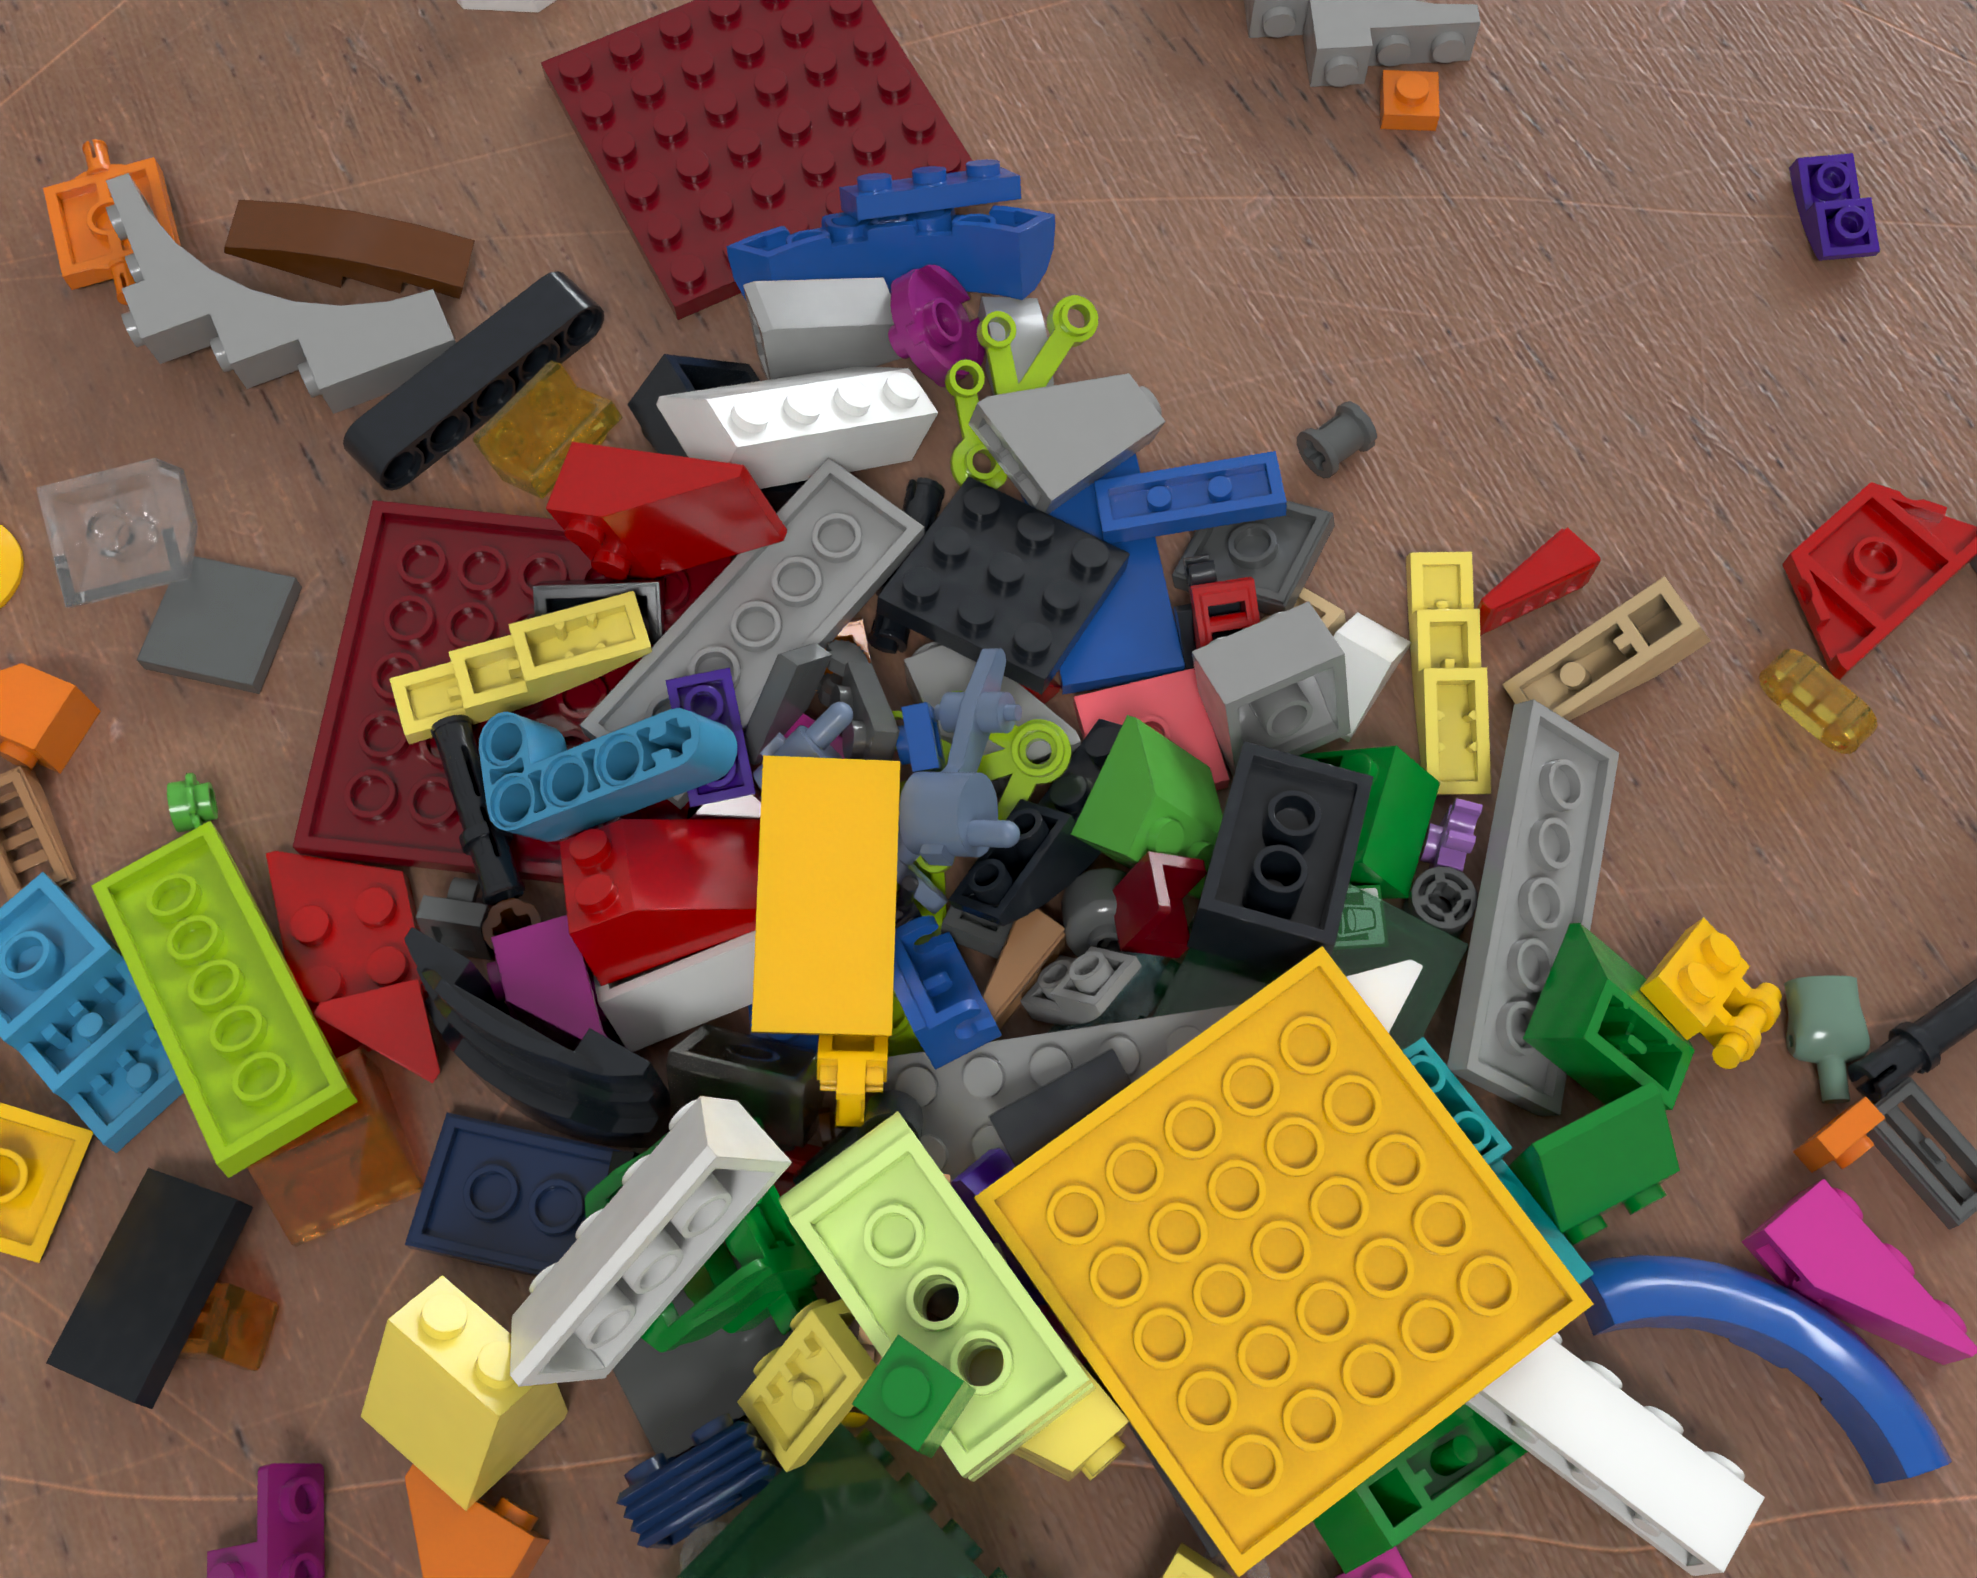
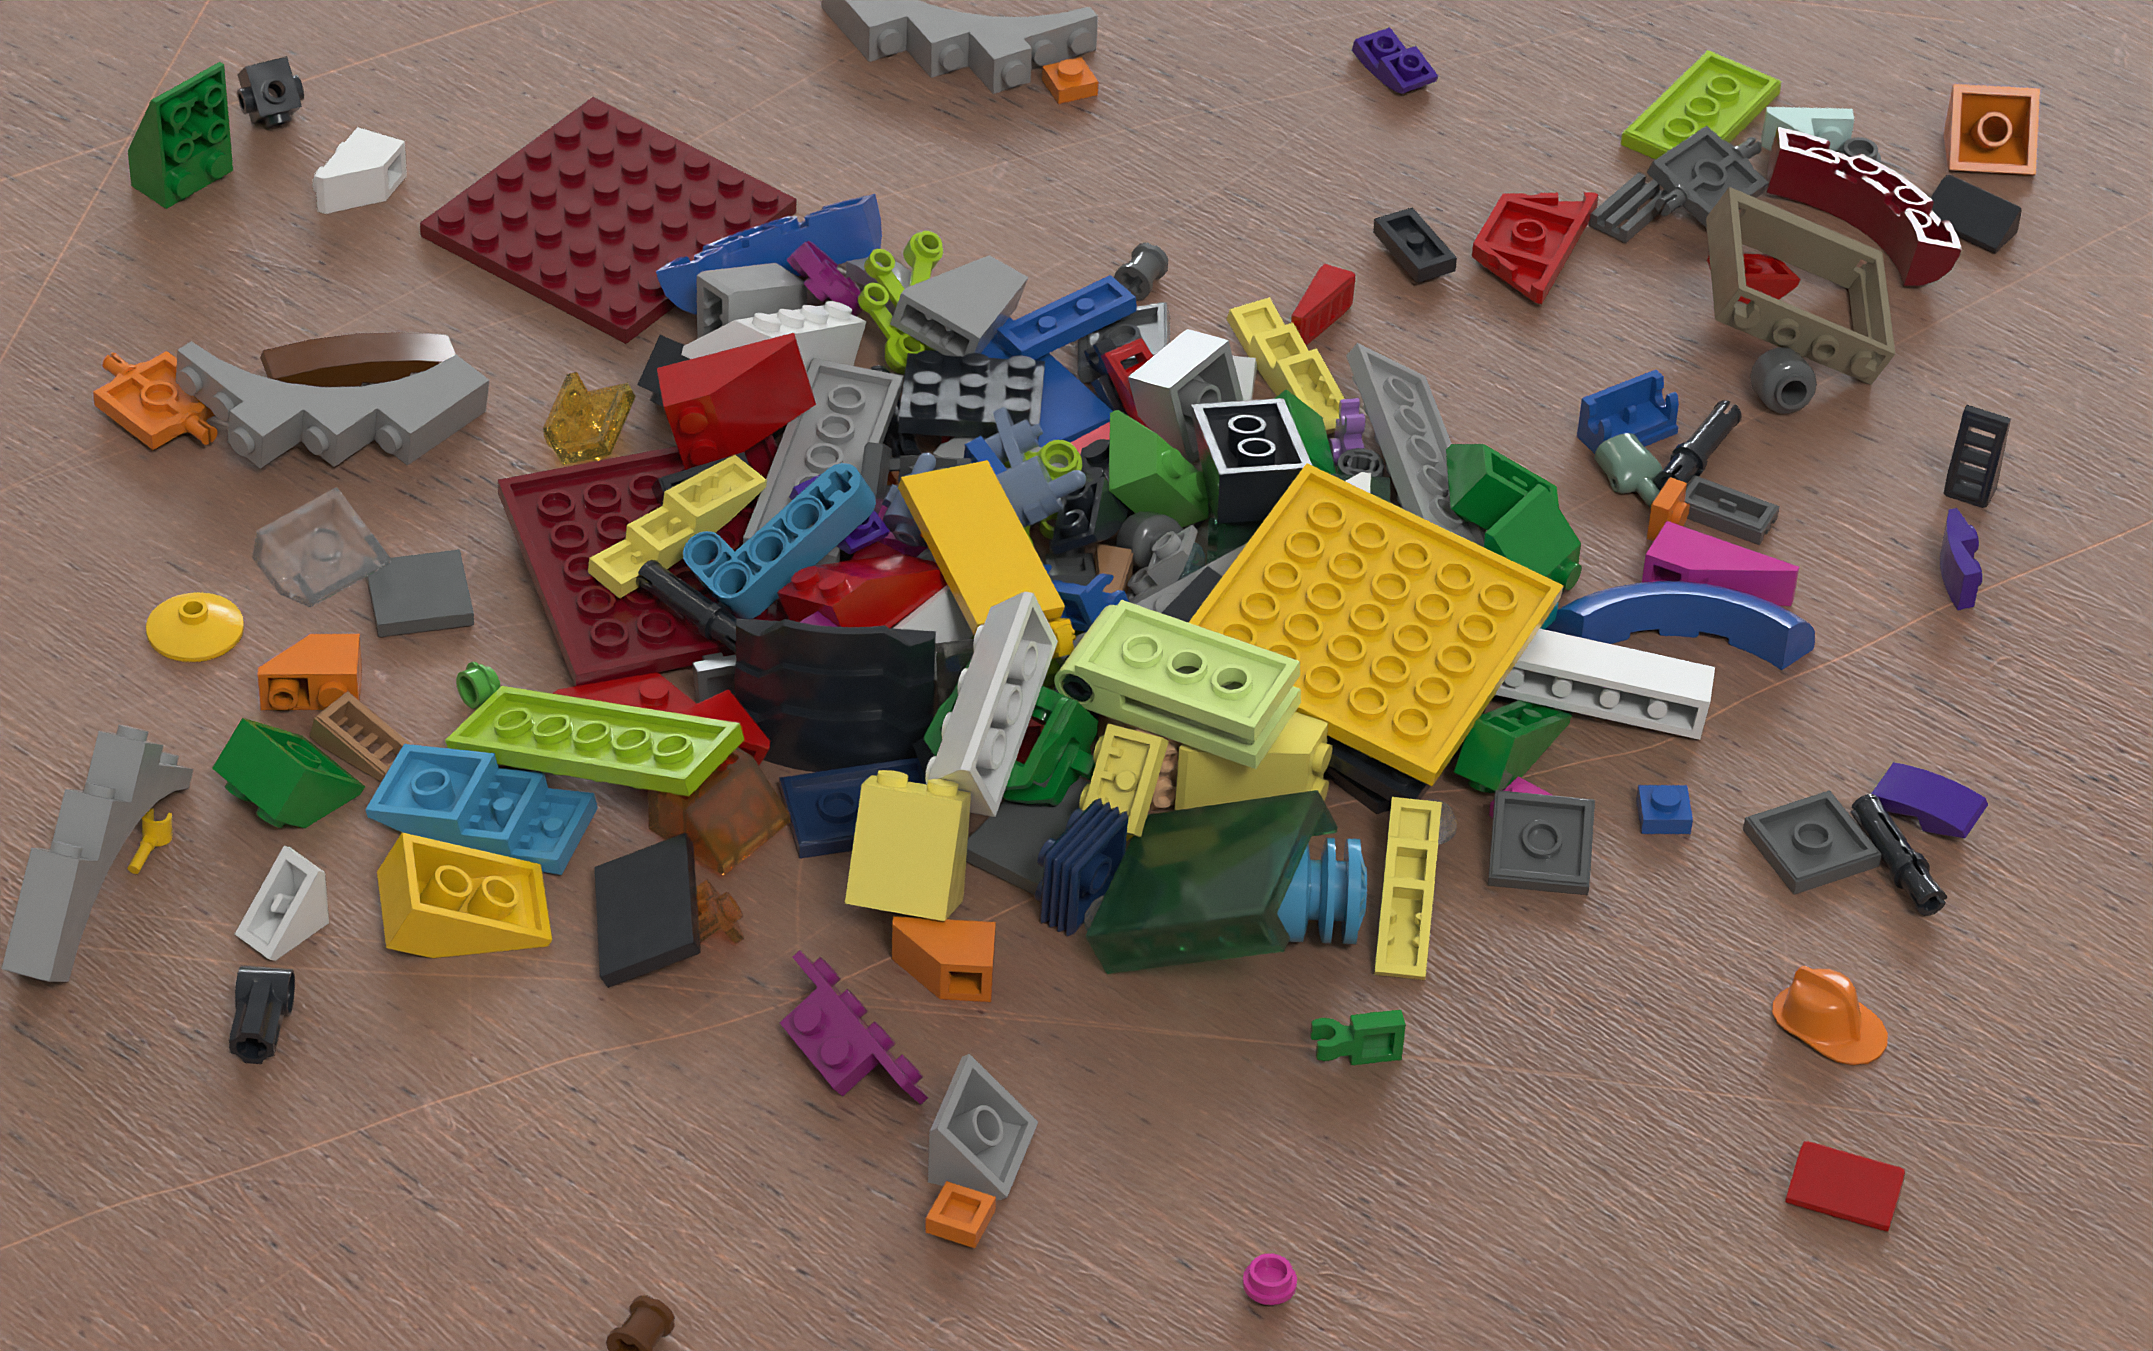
camera: 30 degrees left, 25 degrees down
black beam [343,271,604,491] -> none
blue plate [839,159,1021,221] -> none
green brick [852,1334,976,1458] -> none
dark red panel [1112,851,1207,958] -> none
tan slope [1502,576,1711,721] -> none
yellow plate [1639,917,1782,1069] -> none
clear yellow beam [1759,649,1878,754] -> none
none -> black plate [1373,207,1457,283]
none -> blue hinge [1577,370,1679,454]

